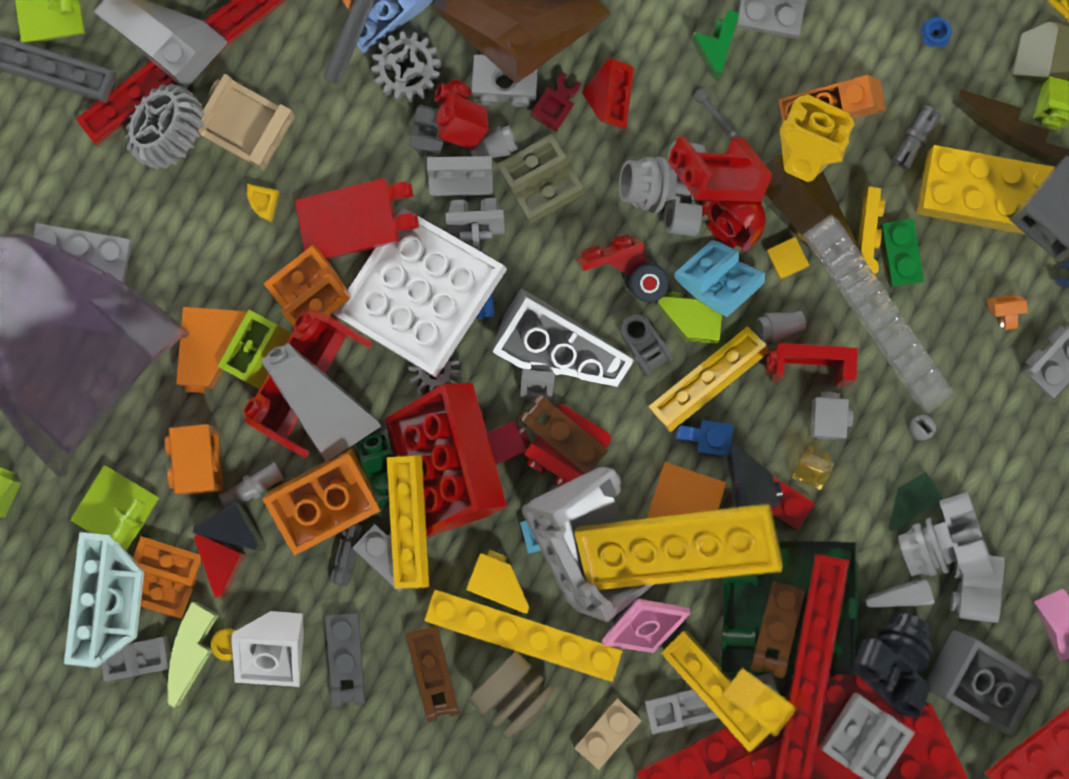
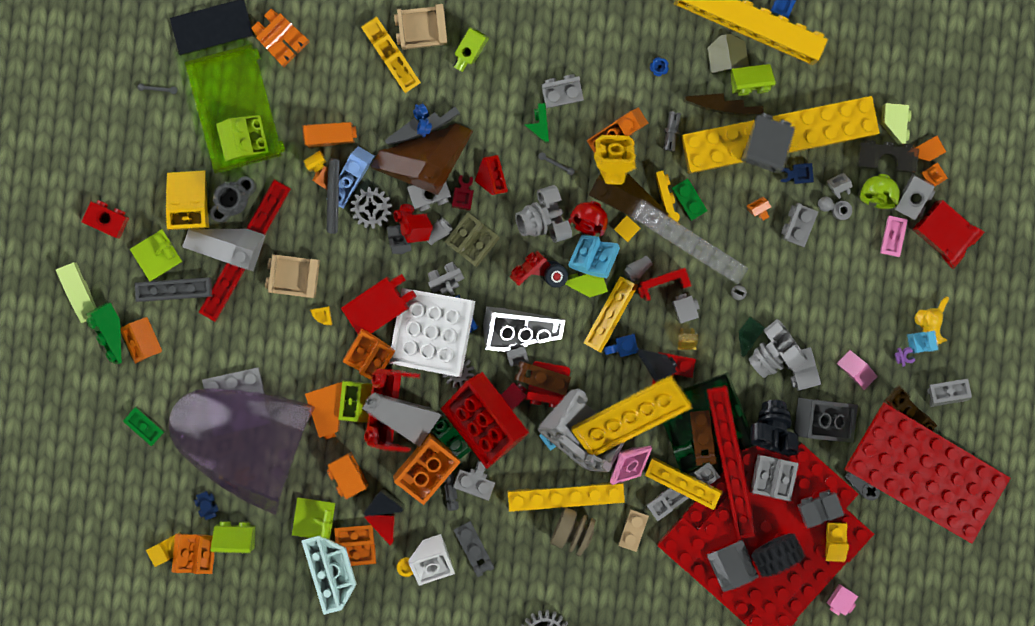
camera: 25 degrees left, 5 degrees up
light grey slope [101,636,172,682] -> none
light grey gear [124,83,205,169] -> none
yellowish green slope [168,602,219,708] -> none
light grey pin [218,462,285,508] -> none
yellow plate [387,455,429,588] -> none
reddish brown plate [406,625,460,722] -> none
light grey bracket [427,156,493,196] -> none
yellow slope [466,550,529,614] -> none
dark grey piece [620,315,674,378] -> none
orange slope [646,462,726,519] -> none
red panel [668,136,773,202] -> none
yellow slope [722,668,796,736] -> none
light grey slope [860,579,935,608] -> none

